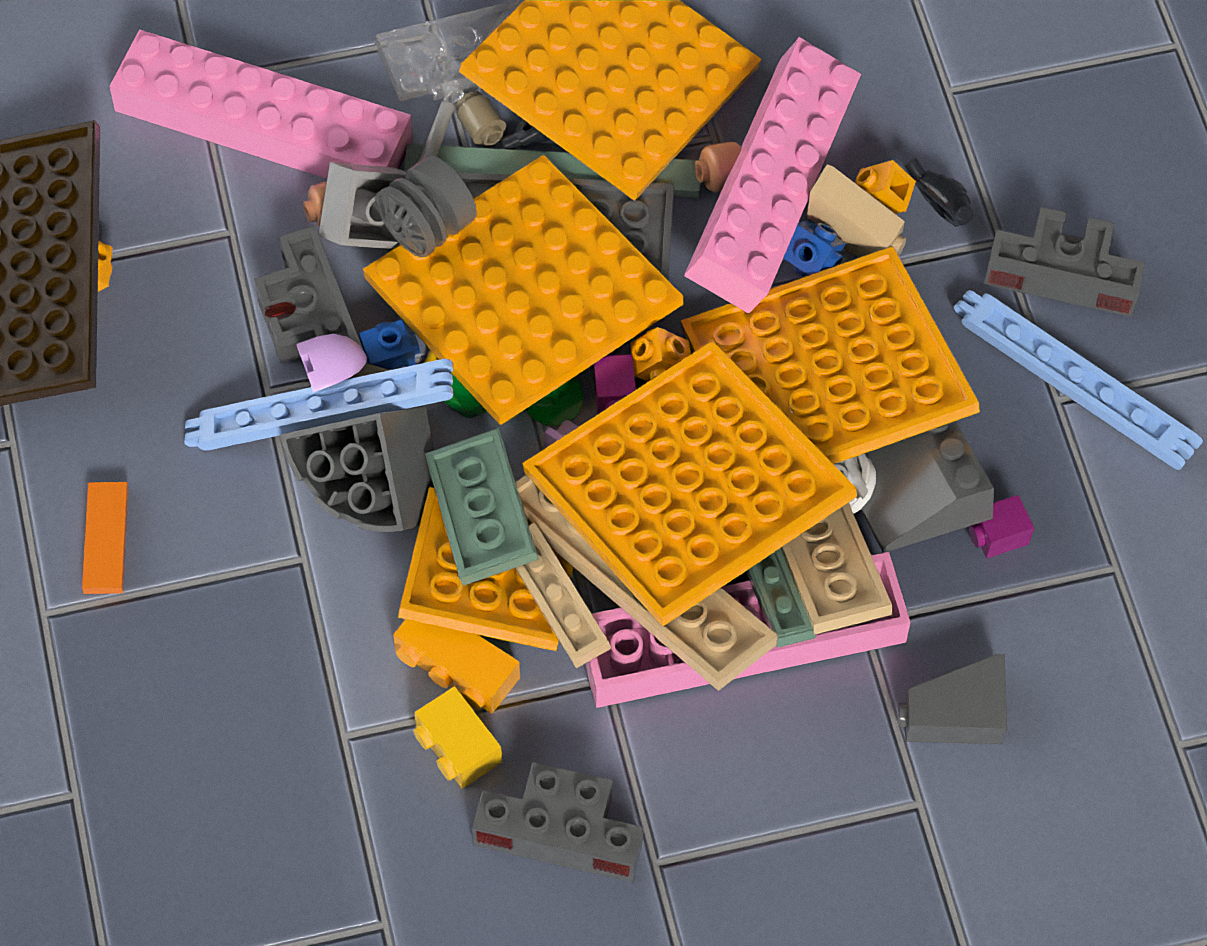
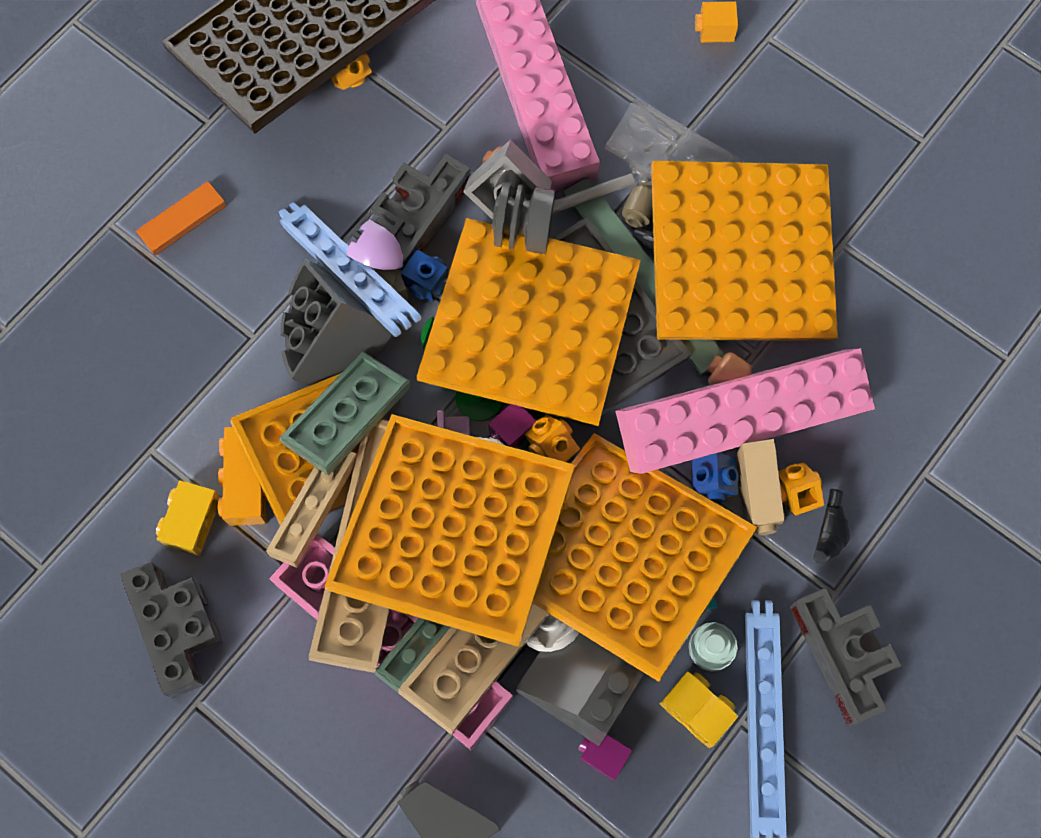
camera: 55 degrees right, 10 degrees up
none -> yellow brick [659,672,739,749]
none -> light aqua plate [688,622,738,672]

